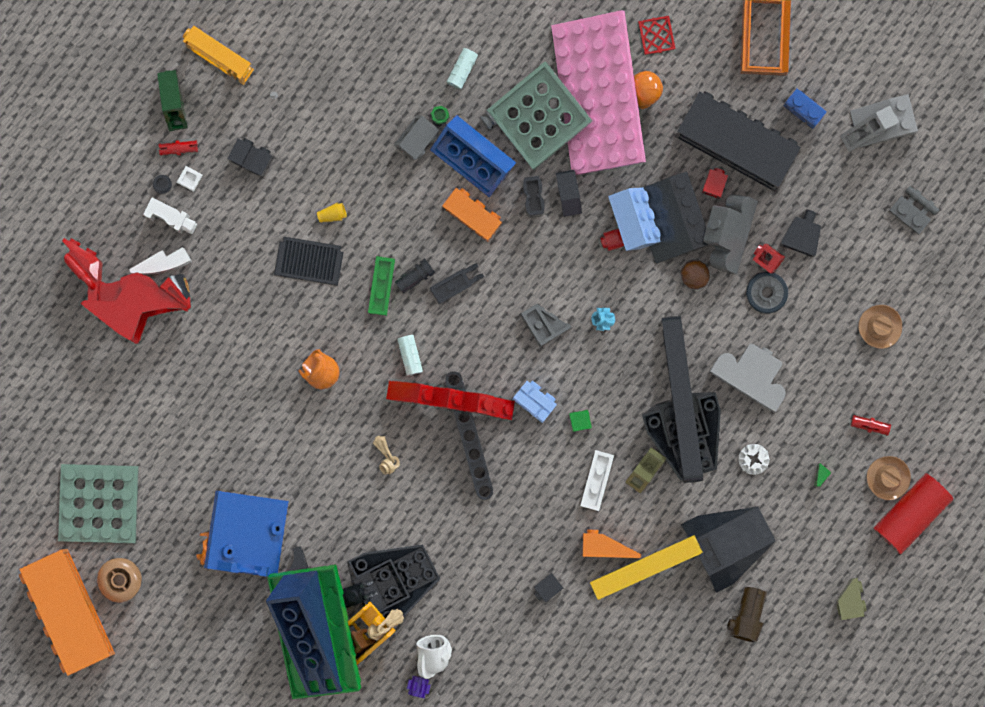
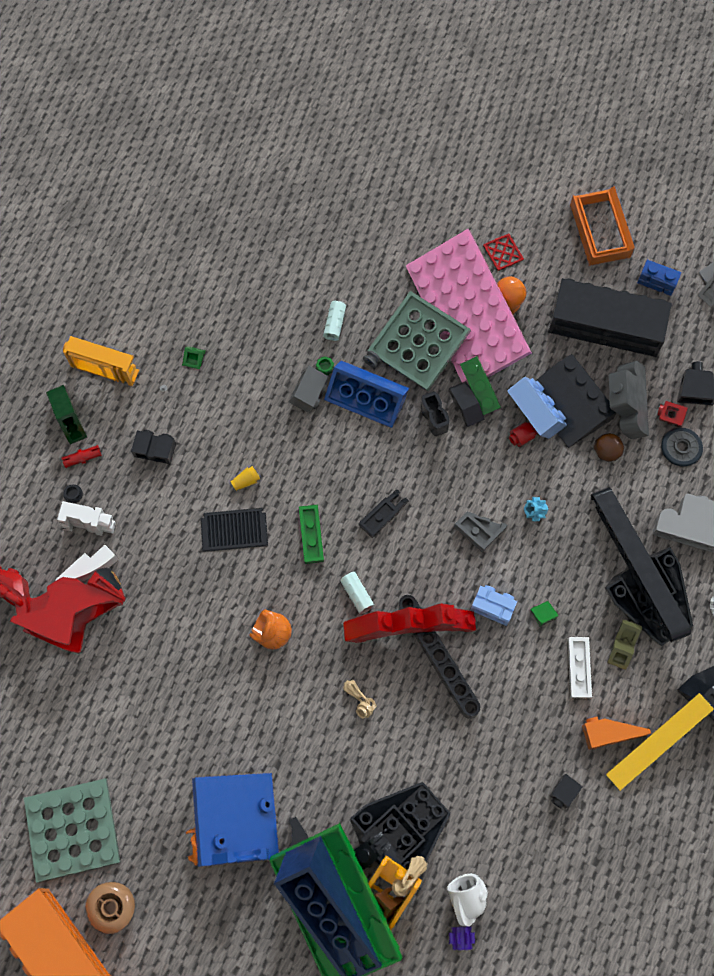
camera: 10 degrees left, 15 degrees down
white tile [177,166,203,192] -> none
black axle [395,258,435,294] -> none
orange brick [442,188,502,242] -> none
red brick [701,168,728,199] -> none
none -> green slope [182,347,206,369]
none -> green plate [460,356,501,415]

